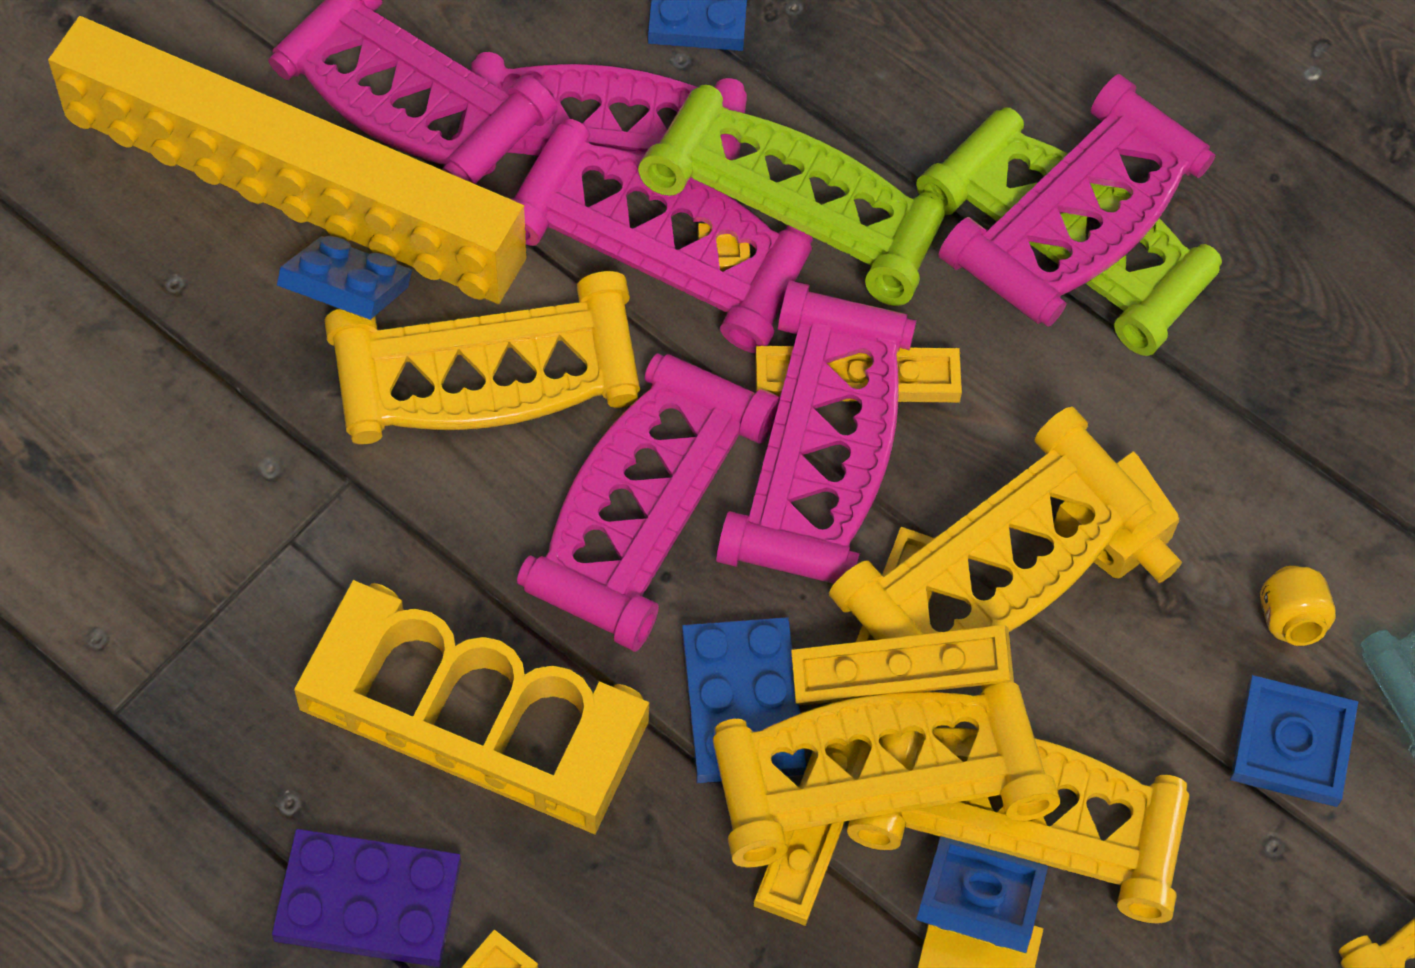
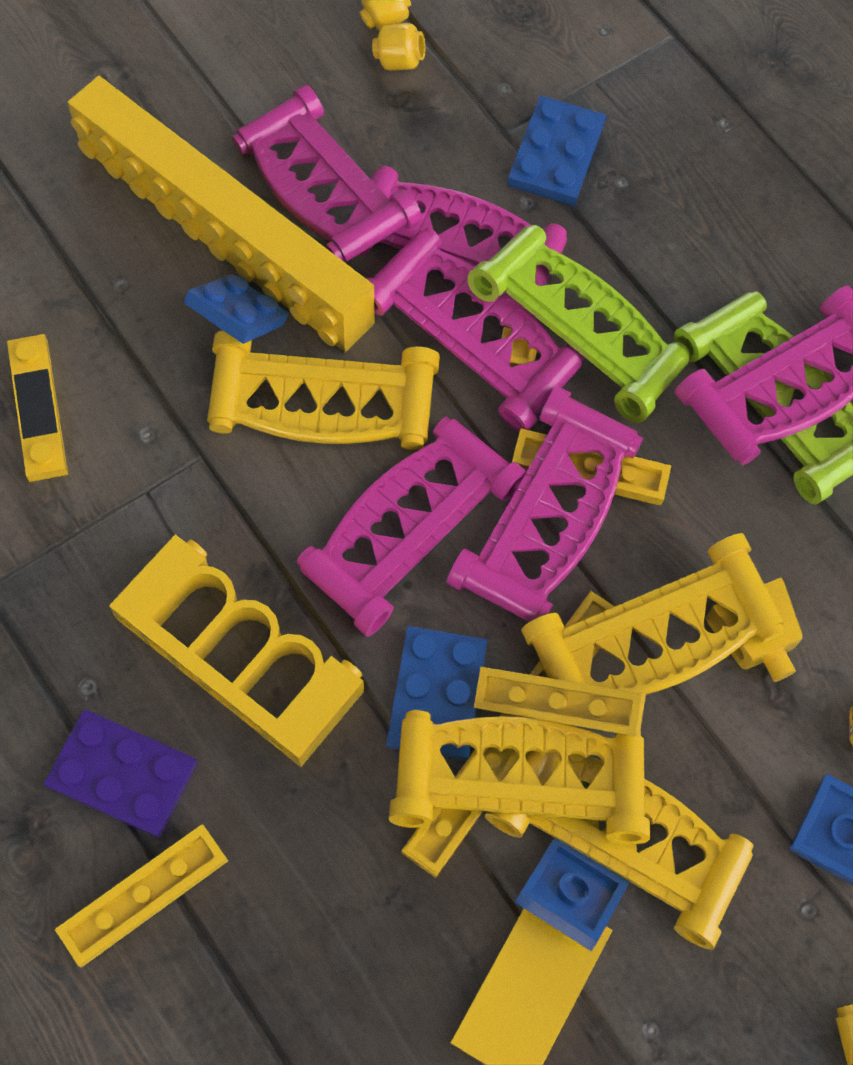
camera: 15 degrees right, 5 degrees up
none -> yellow plate [7,334,68,482]

